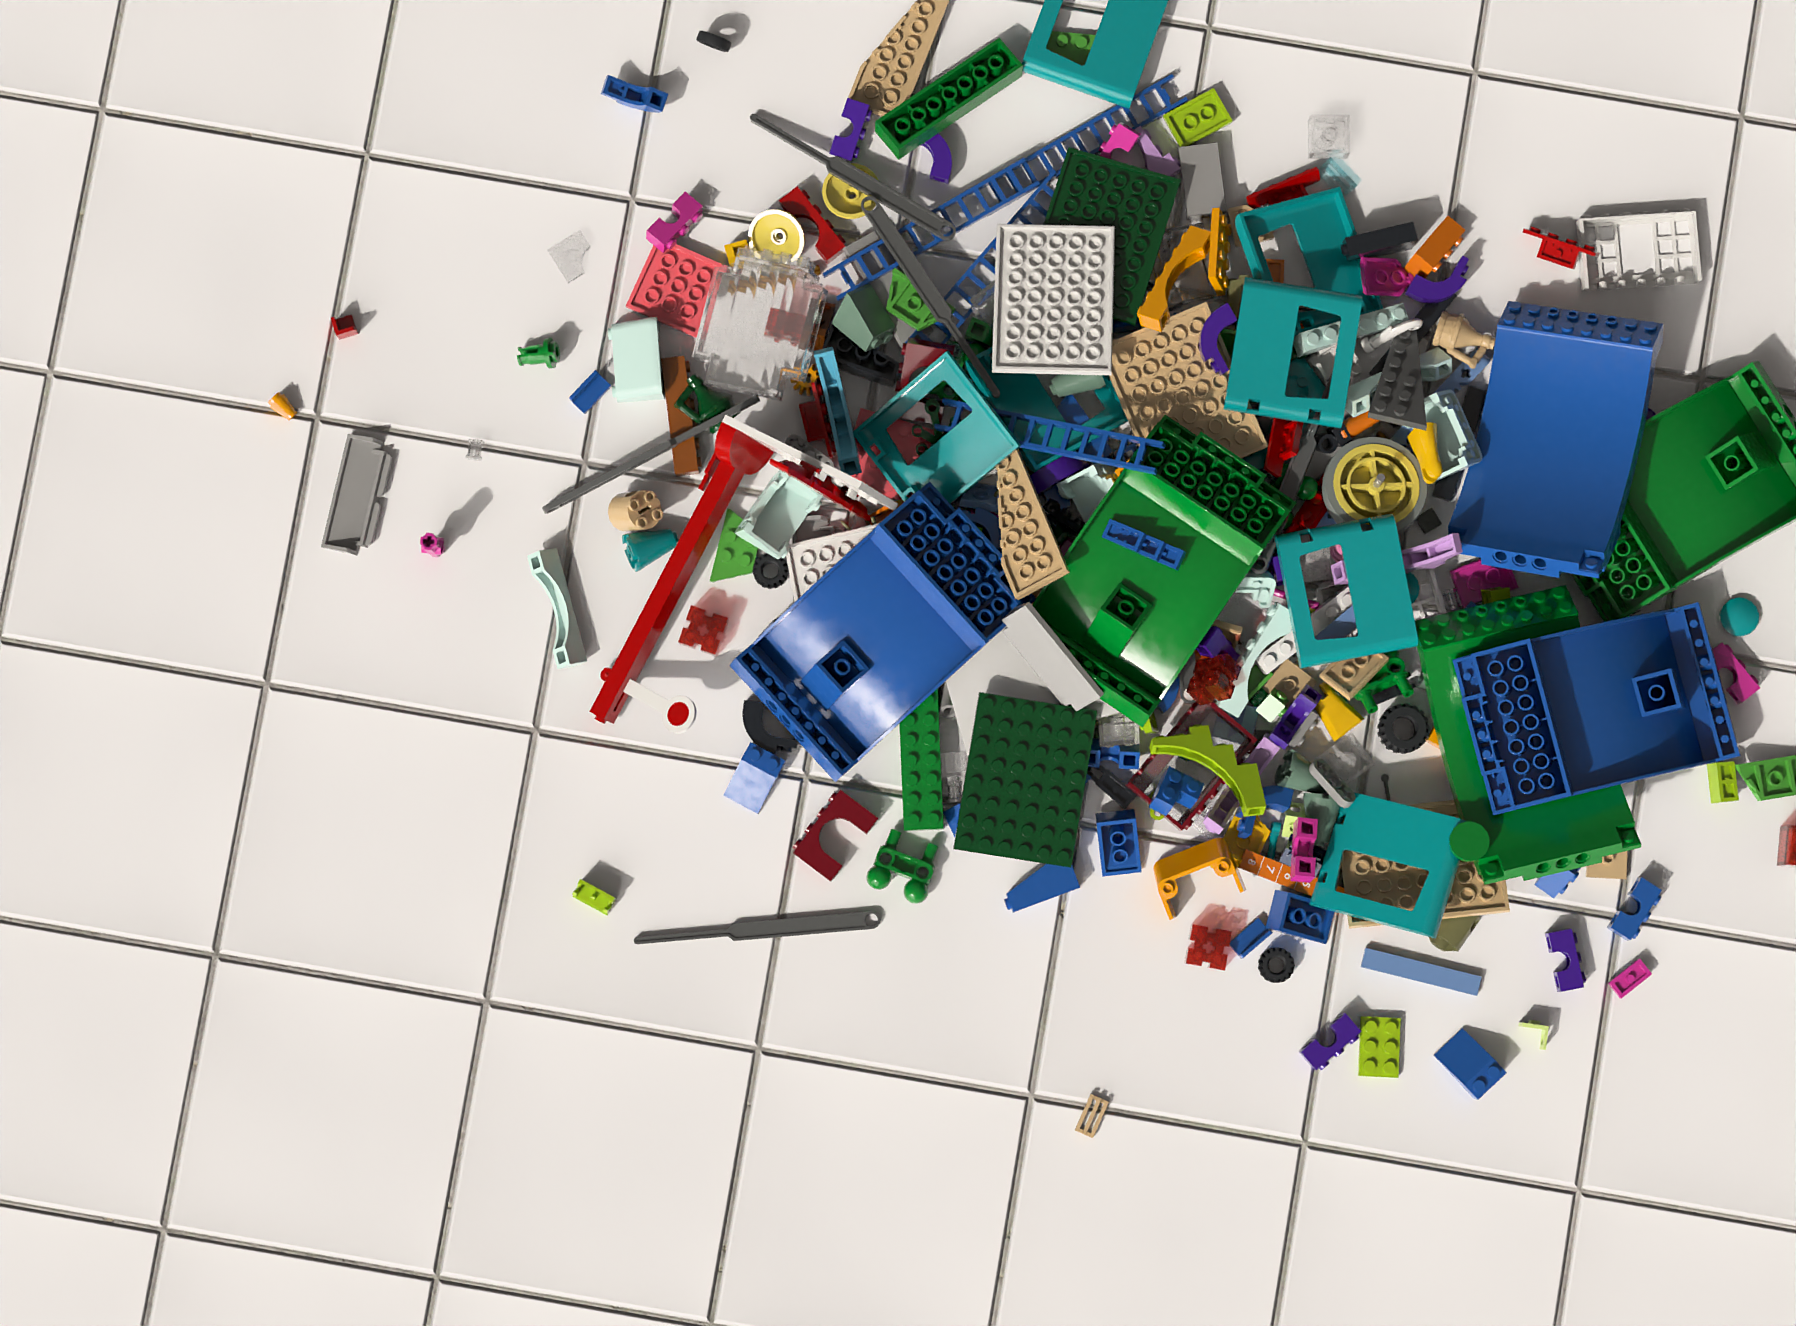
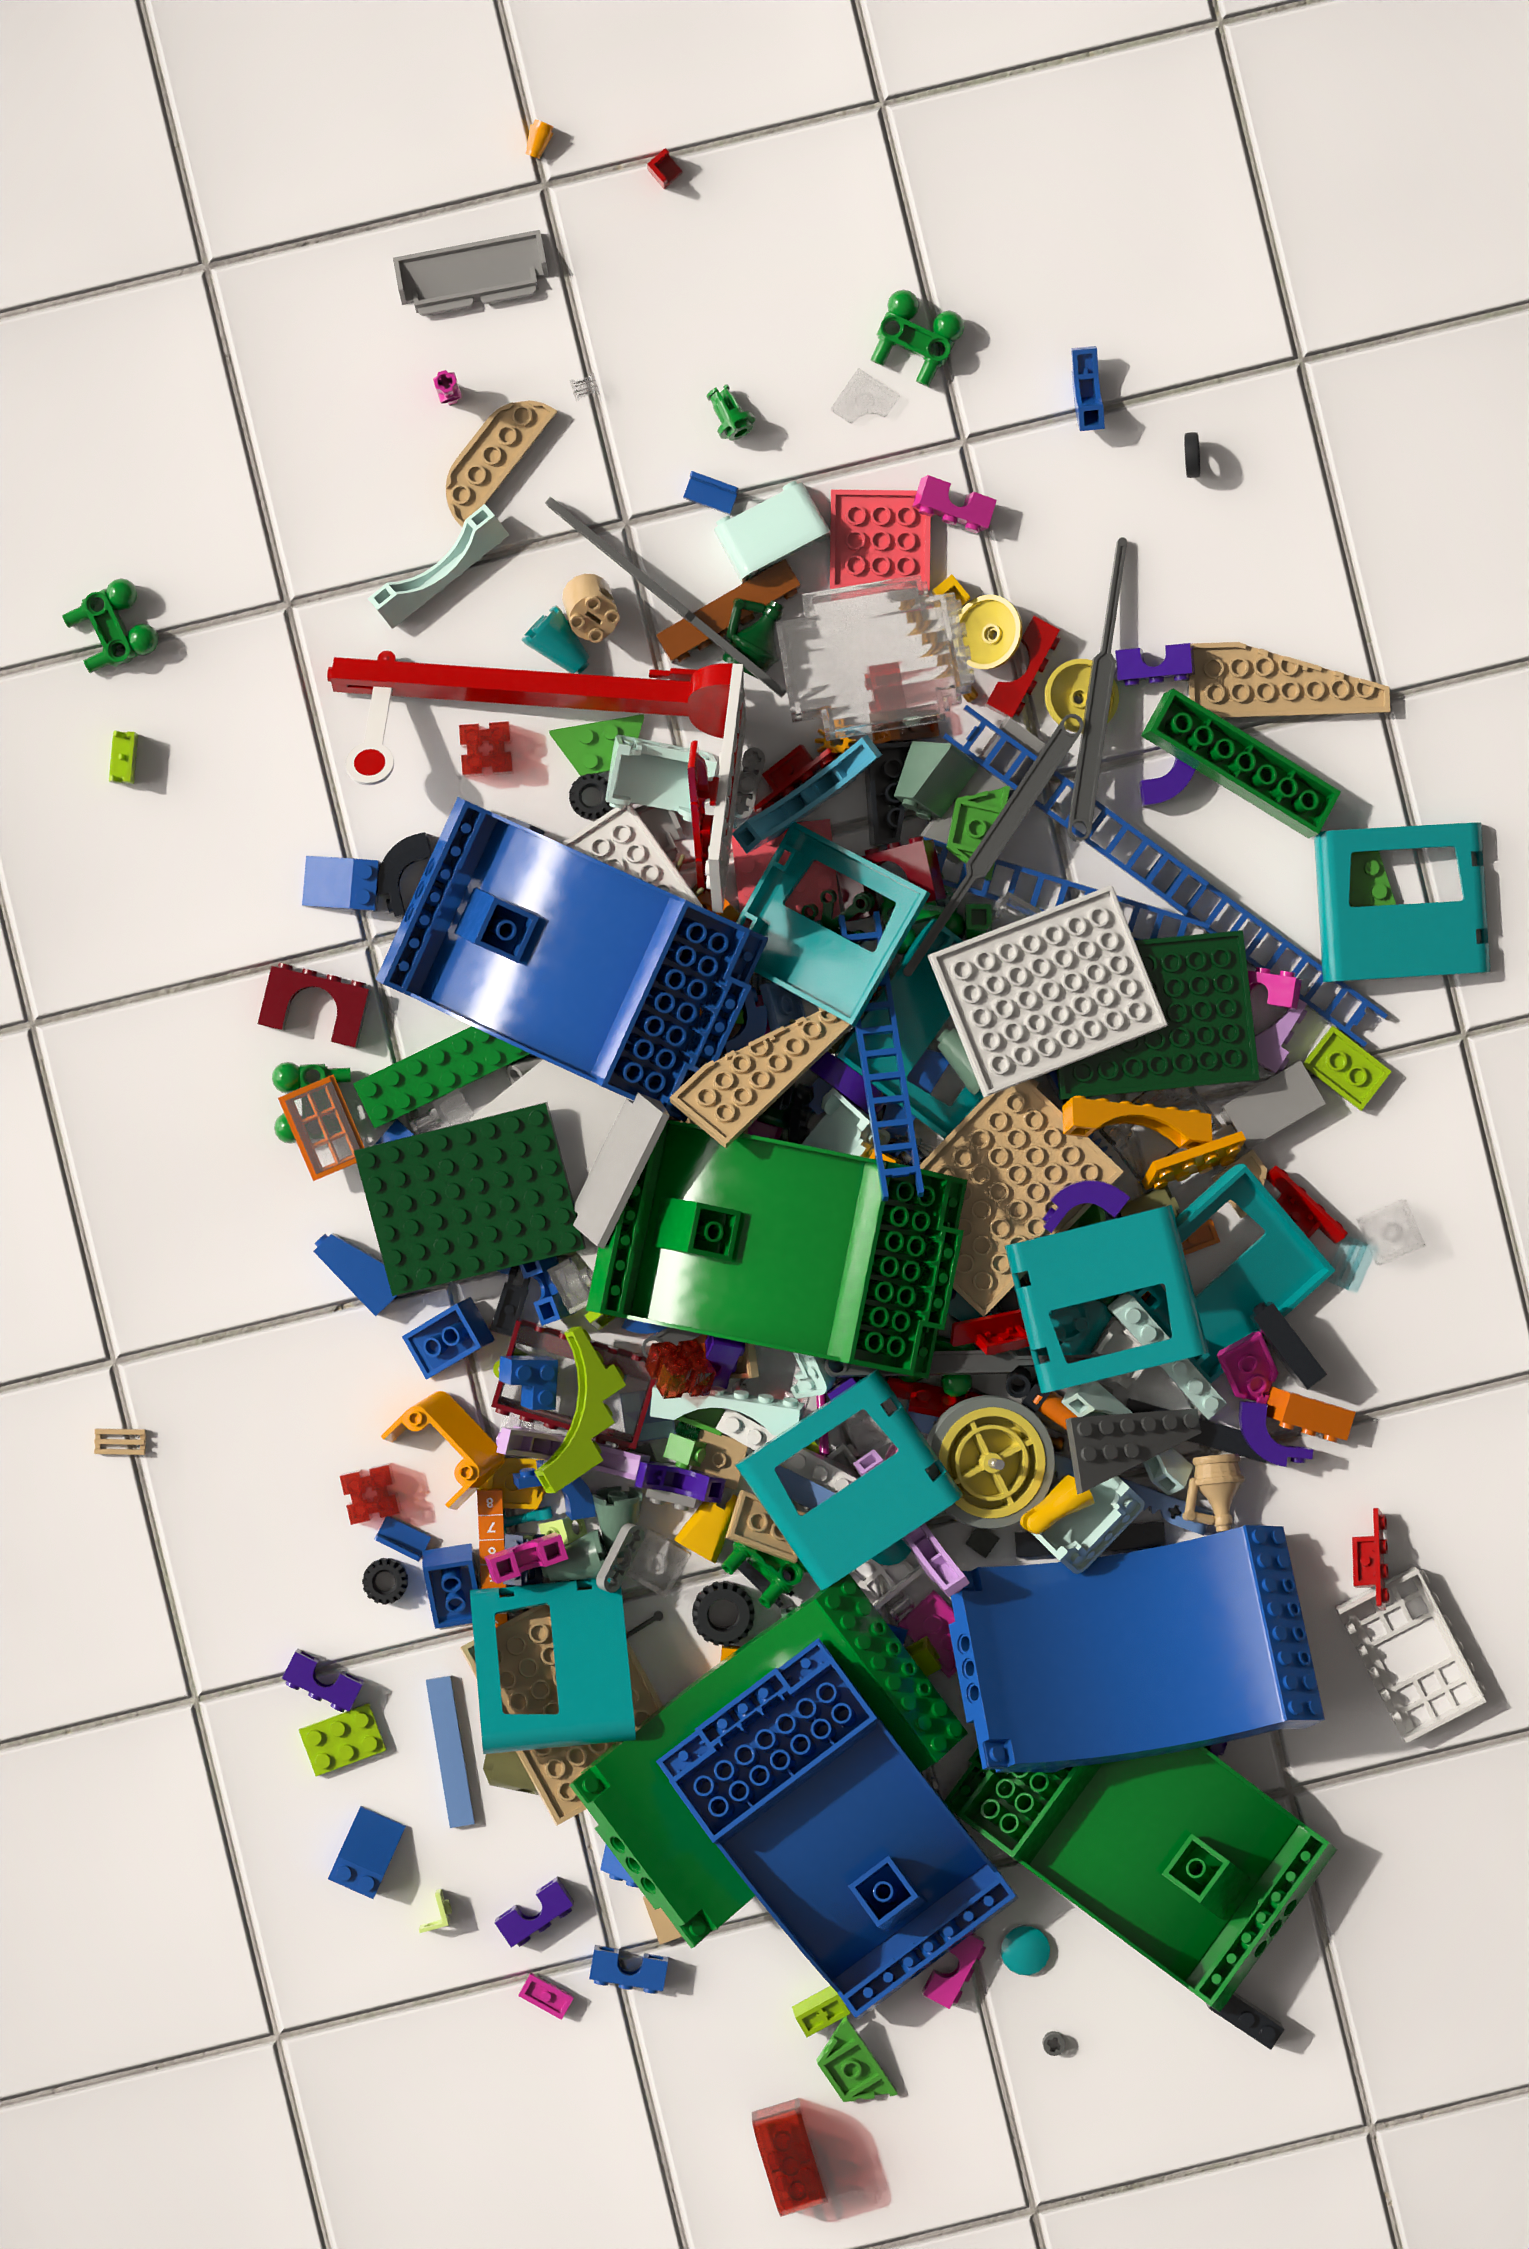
camera: 60 degrees right, 5 degrees up
dark grey piece [634,911,880,944] -> none
blue slope [1102,519,1186,571] -> none
white plant [1361,318,1423,354] -> none
green tile [1449,821,1490,862] -> none
none -> green piece [62,578,159,673]
none -> clear piece [278,1074,364,1181]
none -> tan plate [446,400,558,528]
none -> green piece [871,289,965,387]

